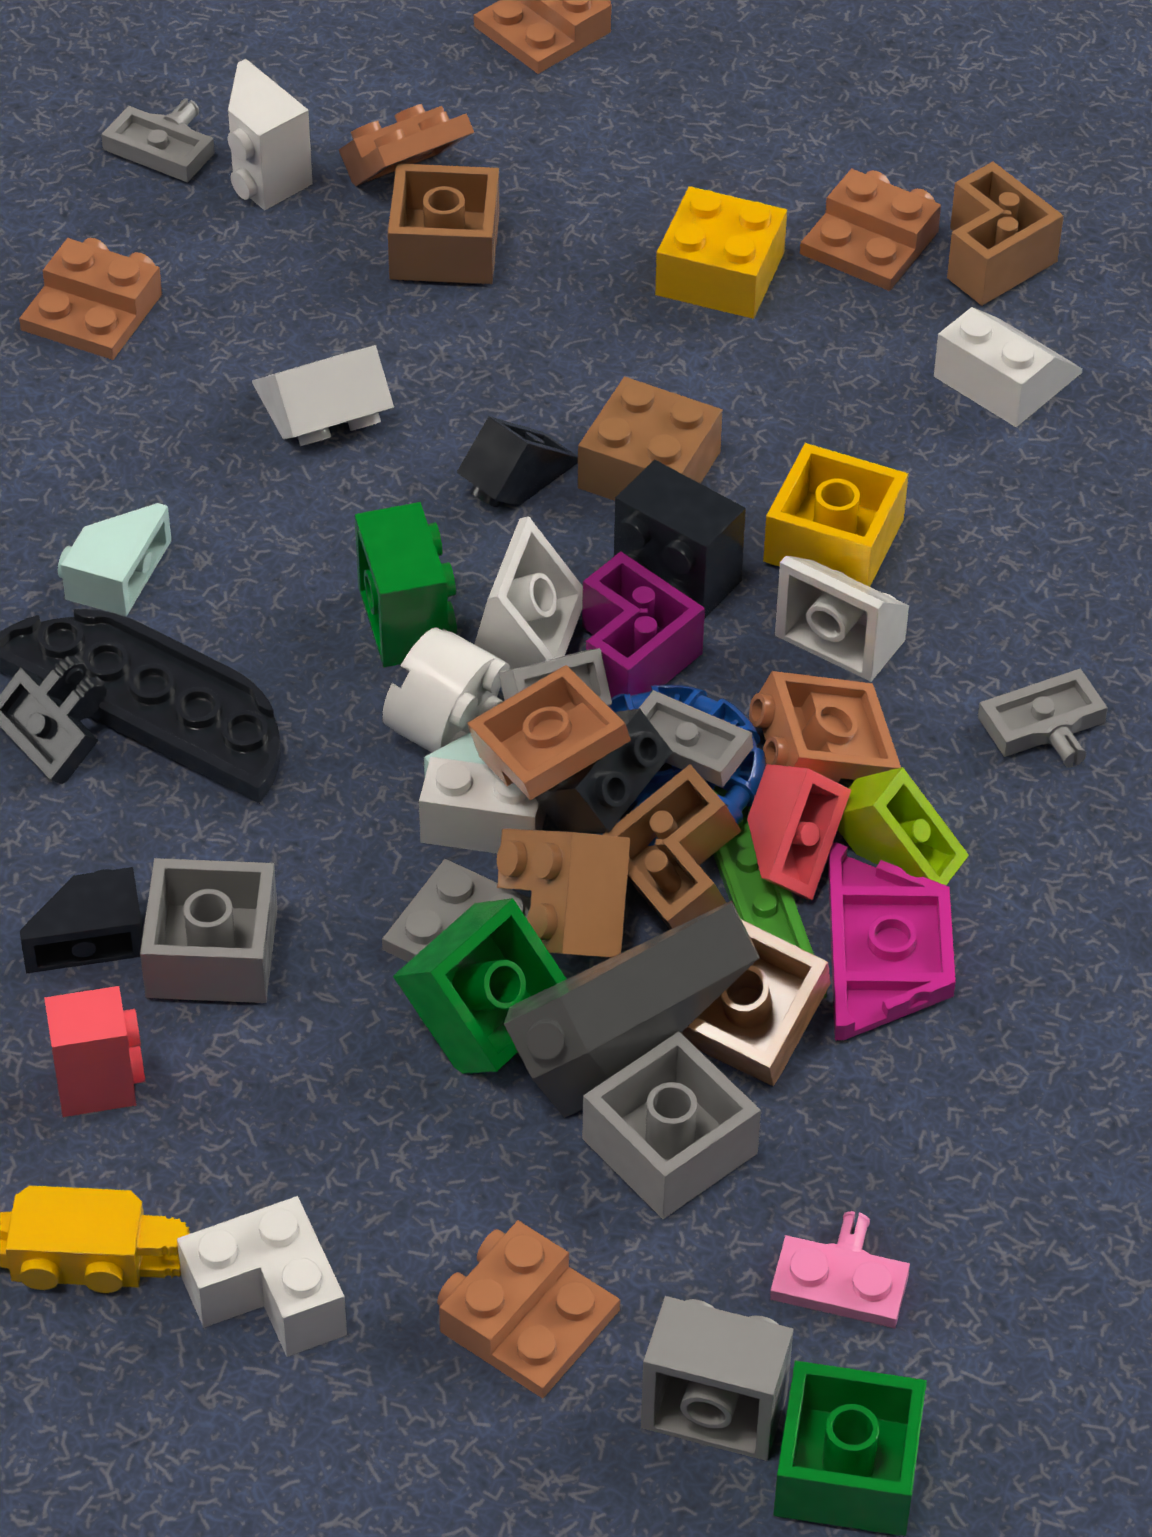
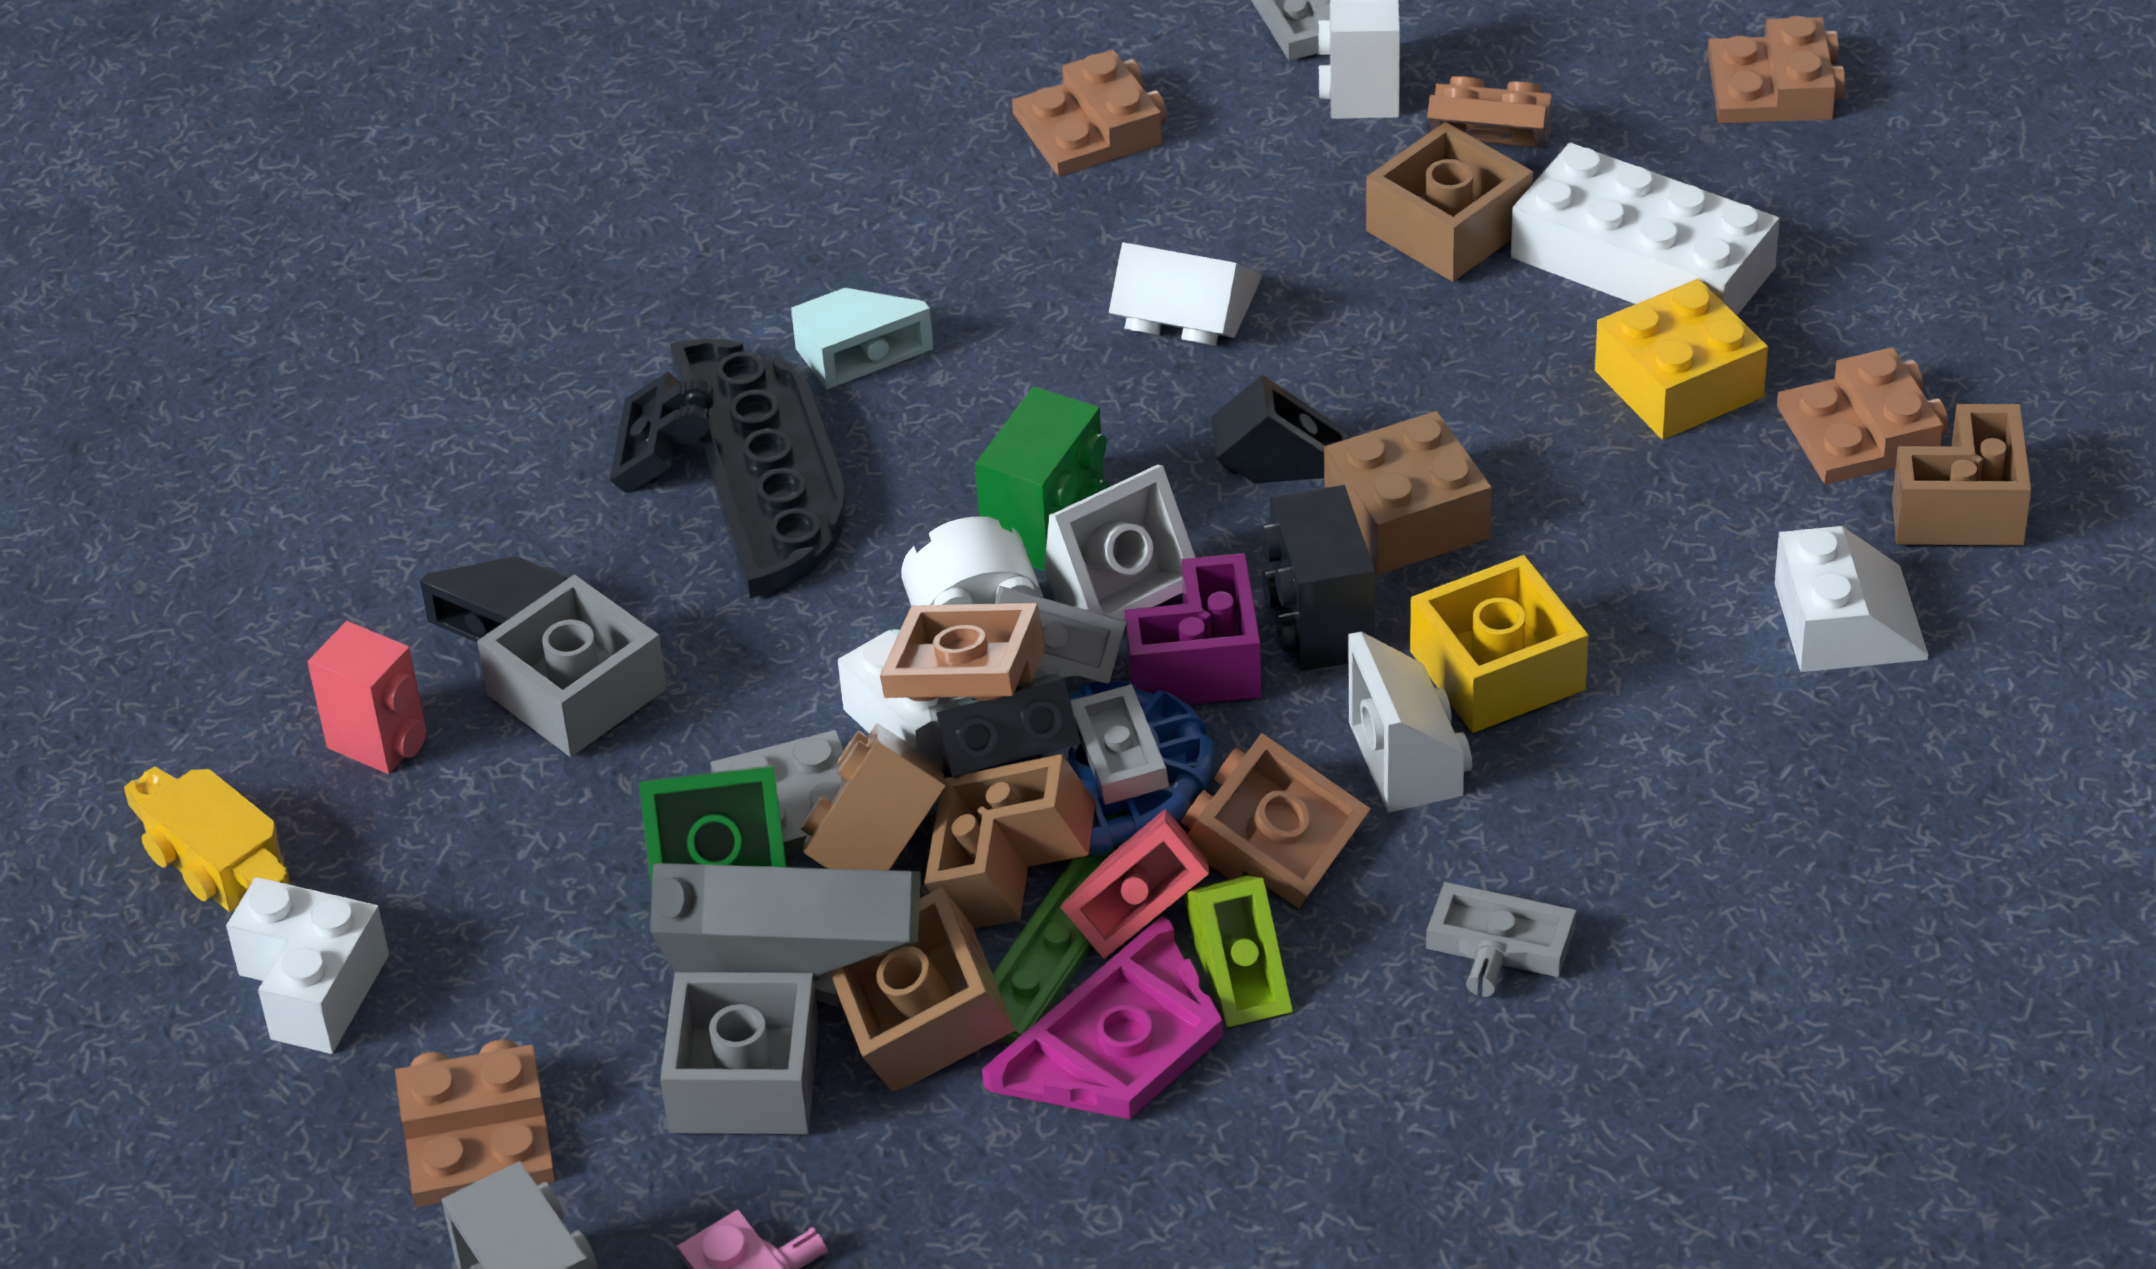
camera: 45 degrees right, 5 degrees down
none -> white brick [1511,143,1780,315]

